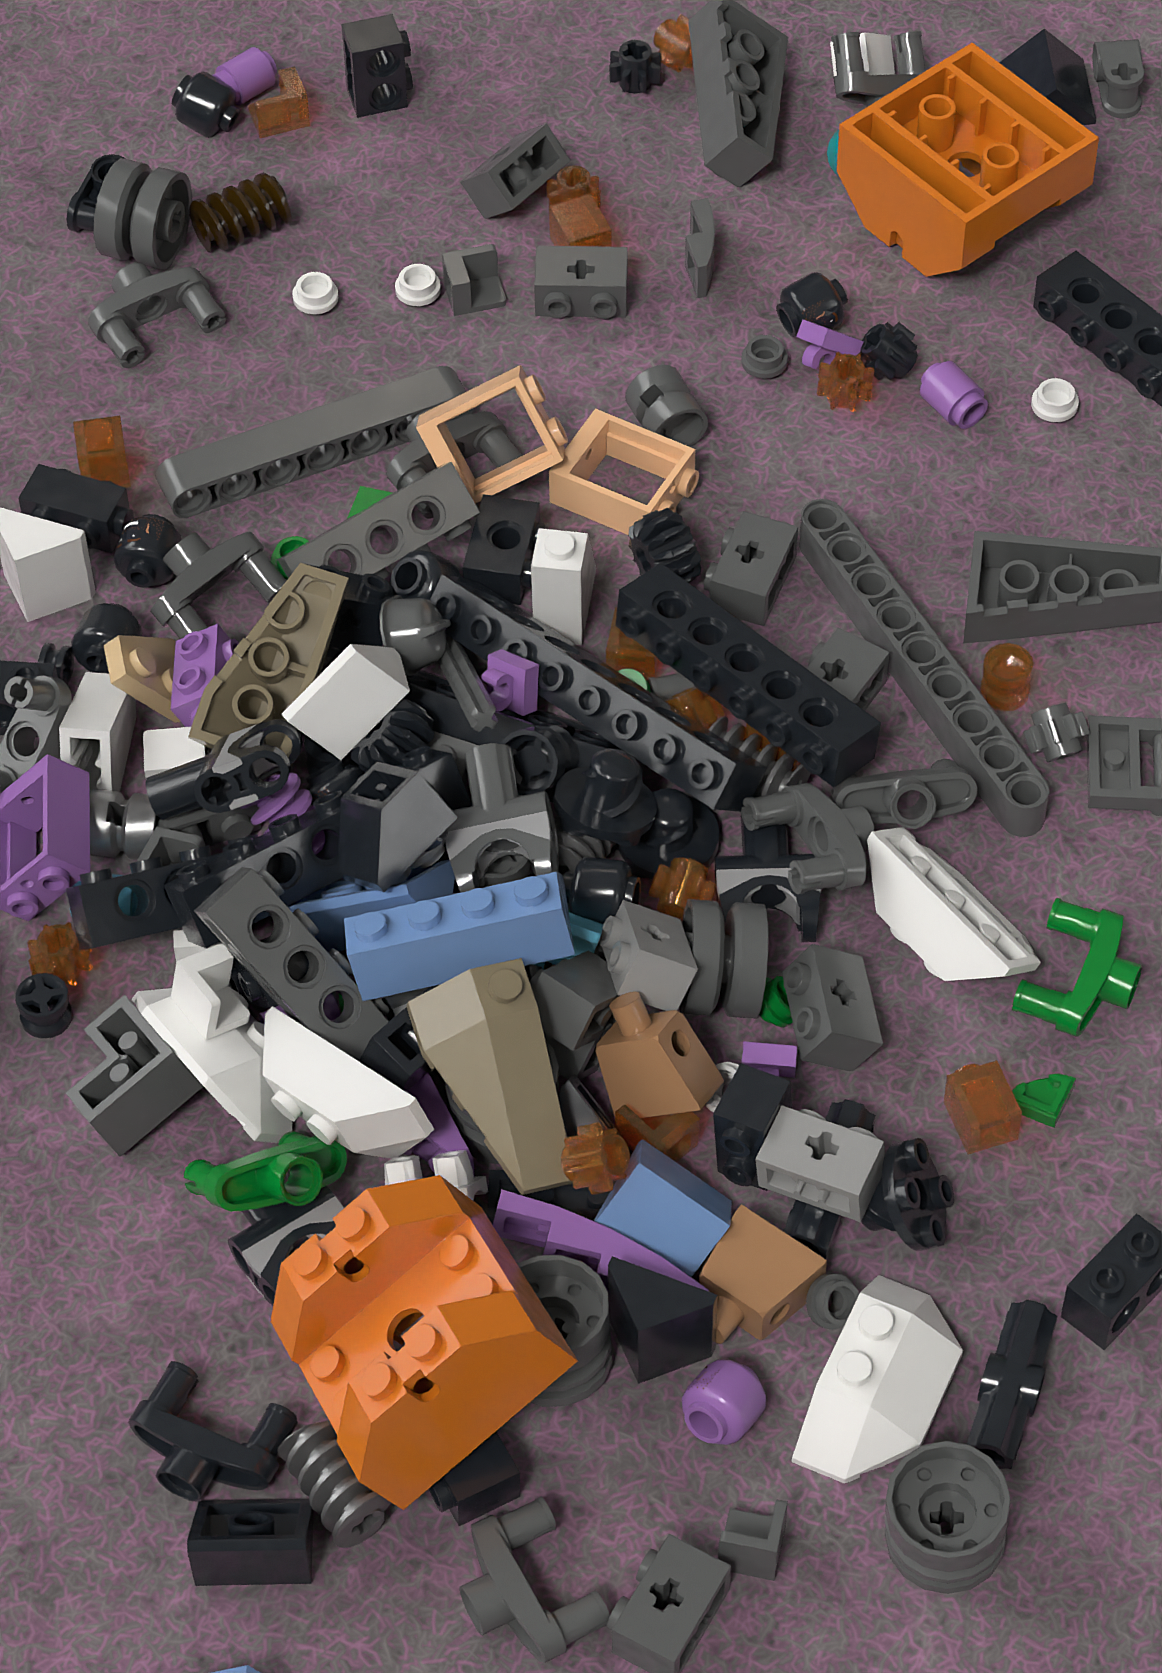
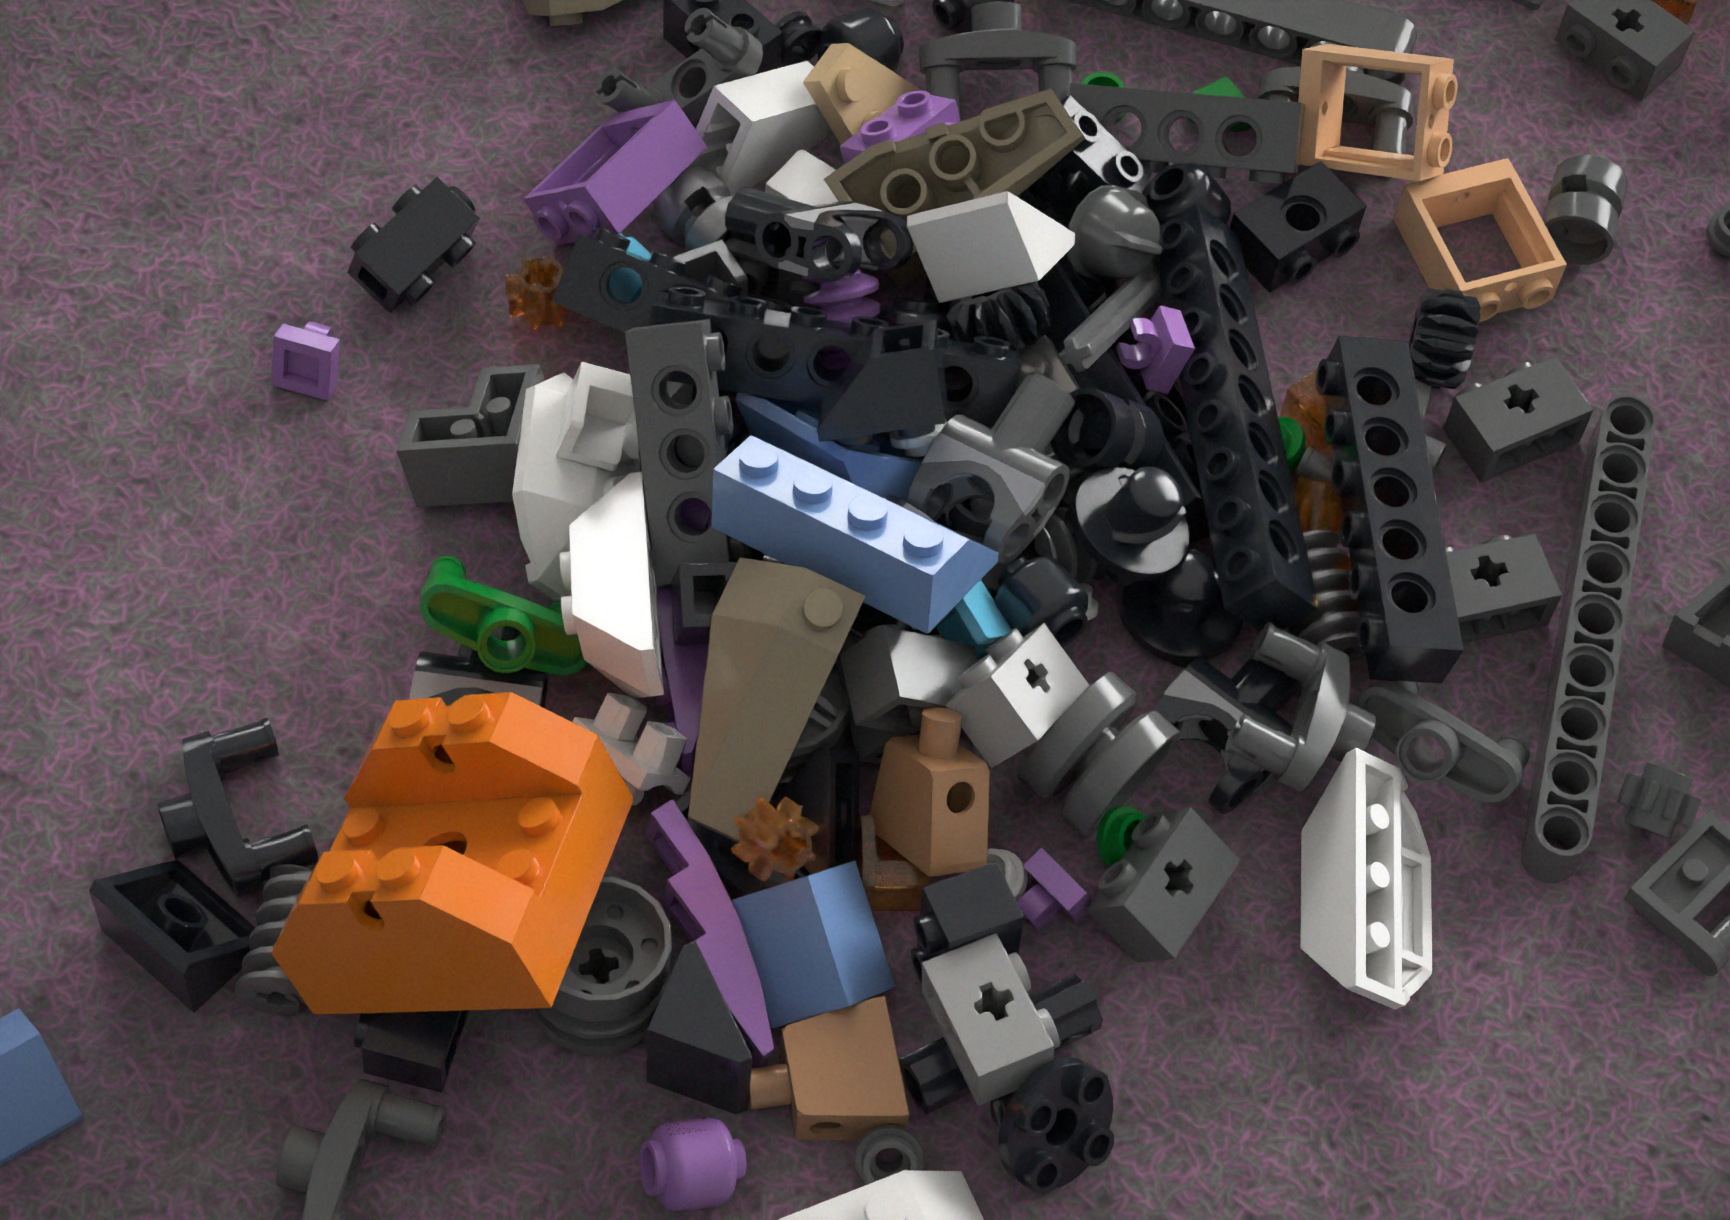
camera: 35 degrees right, 5 degrees up
black wheel [15,973,73,1039] -> none
white slope [531,528,596,645] -> none
clear orange gear [649,858,717,922] -> none
clear orange brick [943,1060,1022,1155] -> none
clear orange wheel [980,643,1034,712] -> none
green tile [1005,1074,1076,1128] -> none
green connector [1012,898,1142,1037] -> none

